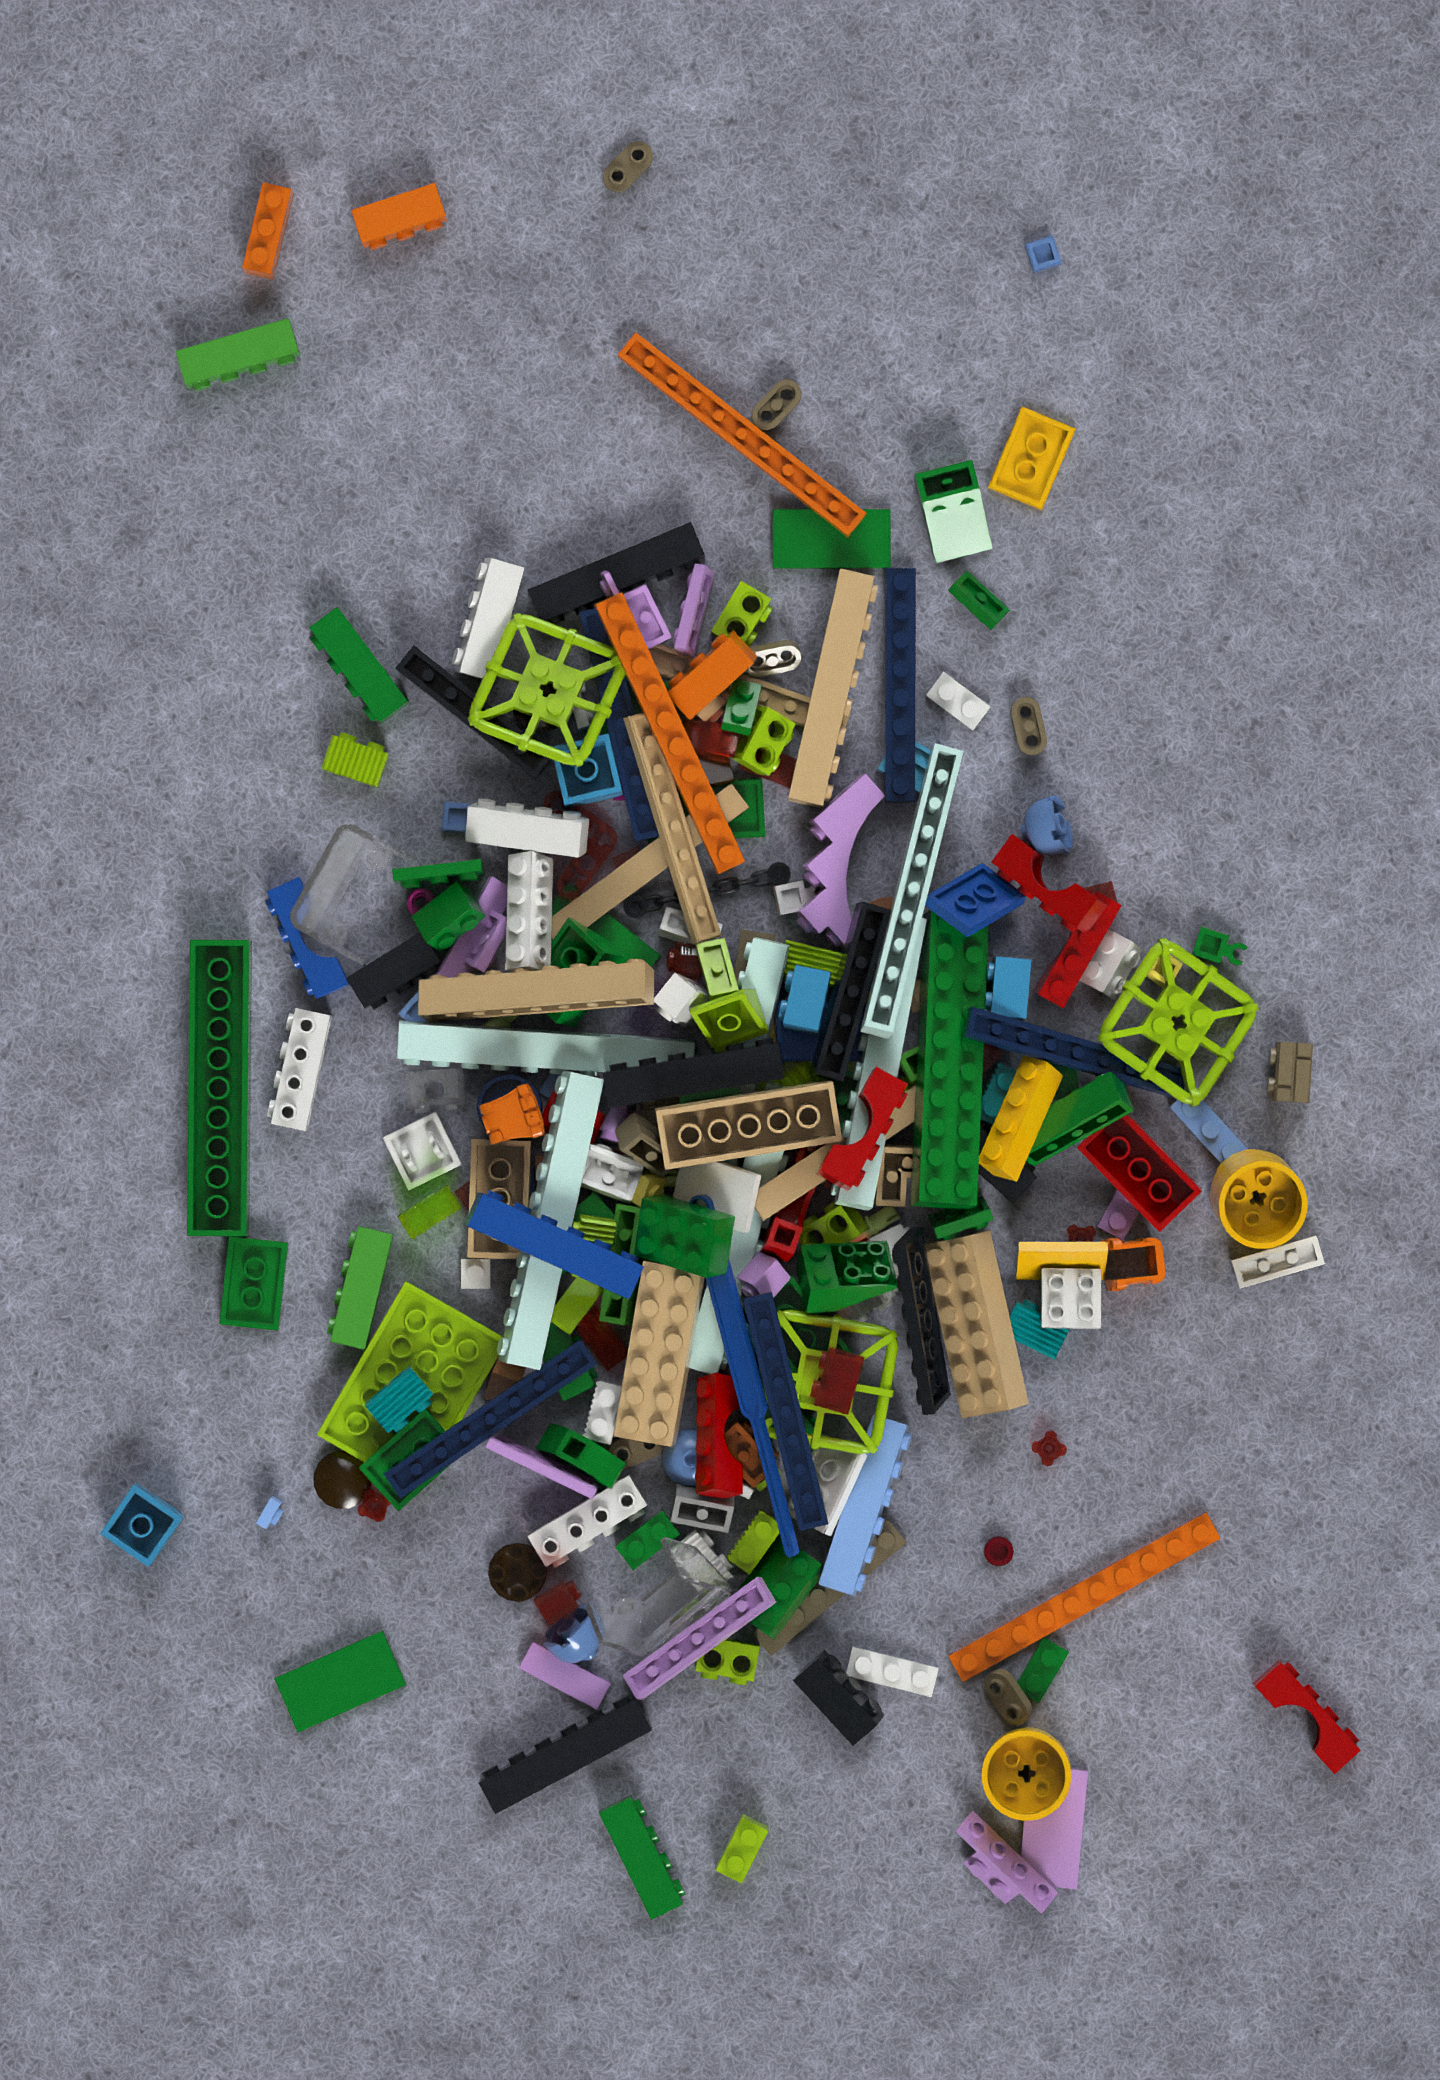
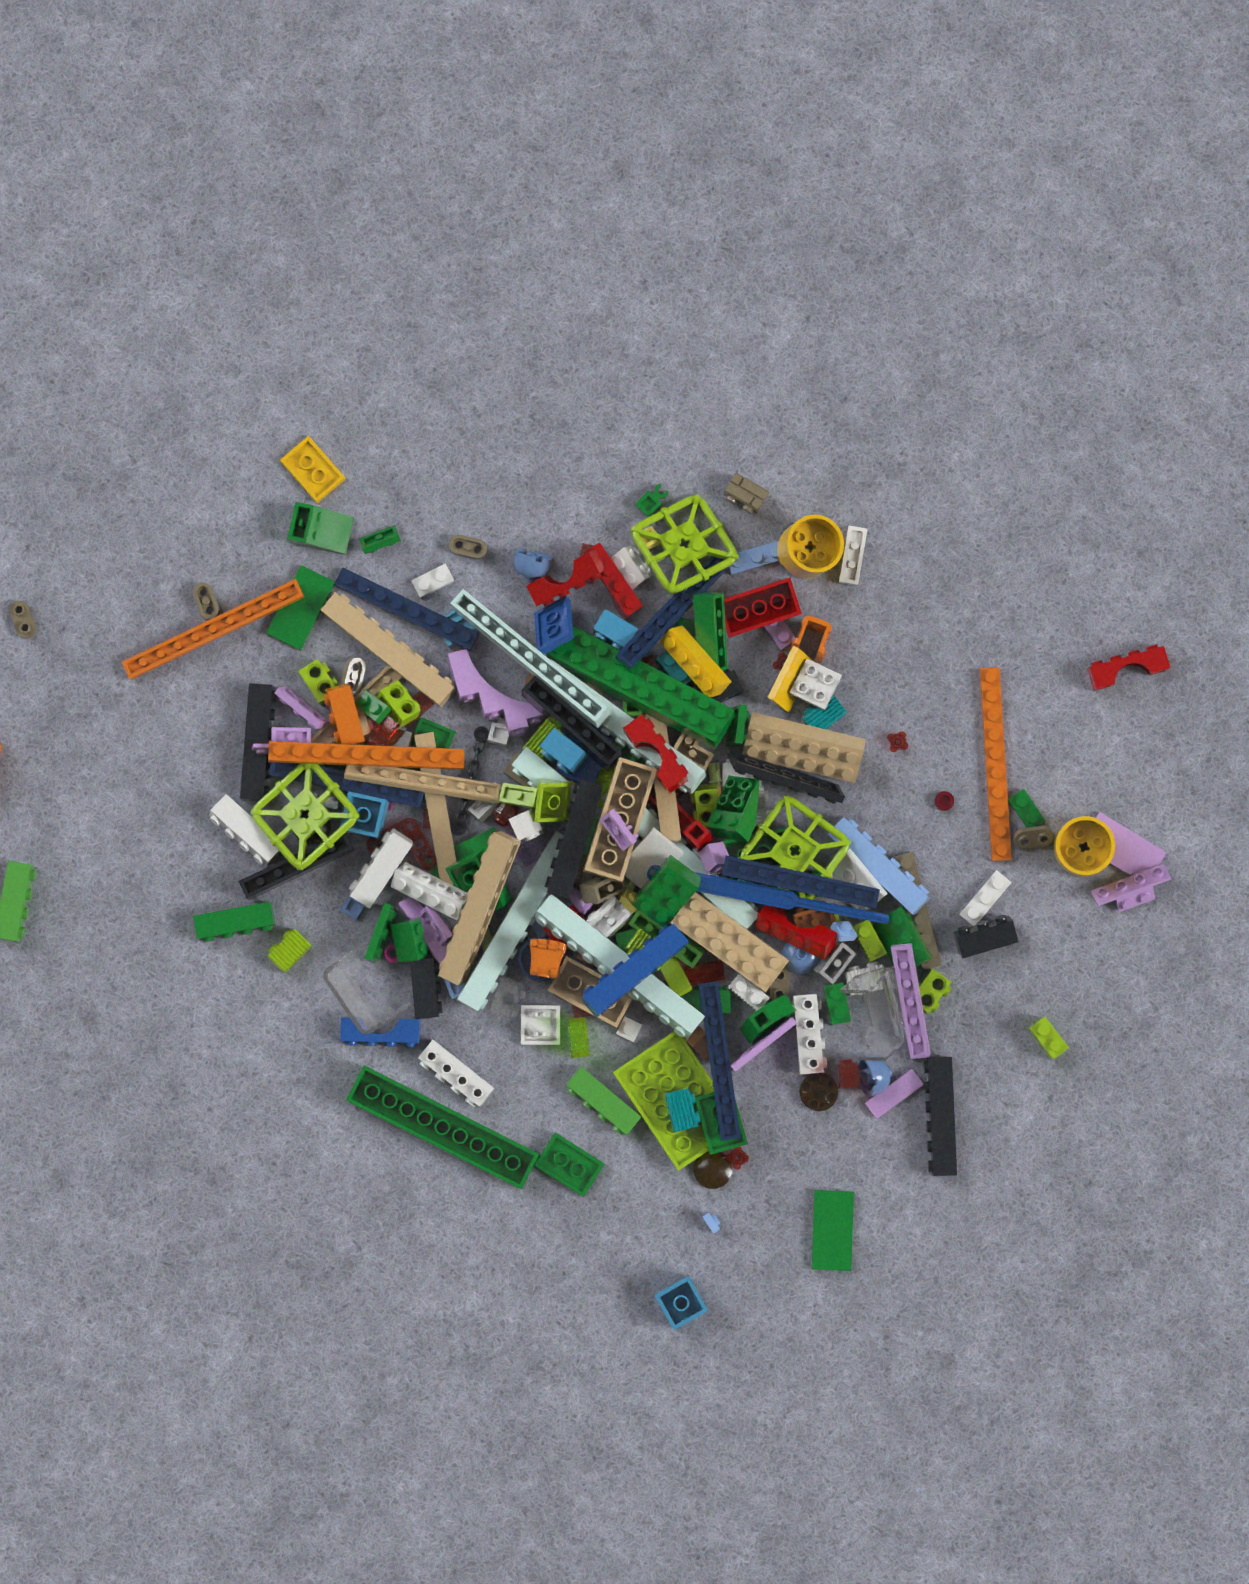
camera: 60 degrees left, 5 degrees down
green brick [599,1795,686,1920] -> none
clear red brick [809,1346,865,1415] -> none
medium blue tile [1025,235,1062,273] -> none
none -> lavender plate [599,809,639,851]
none -> light blue plate [830,921,857,941]

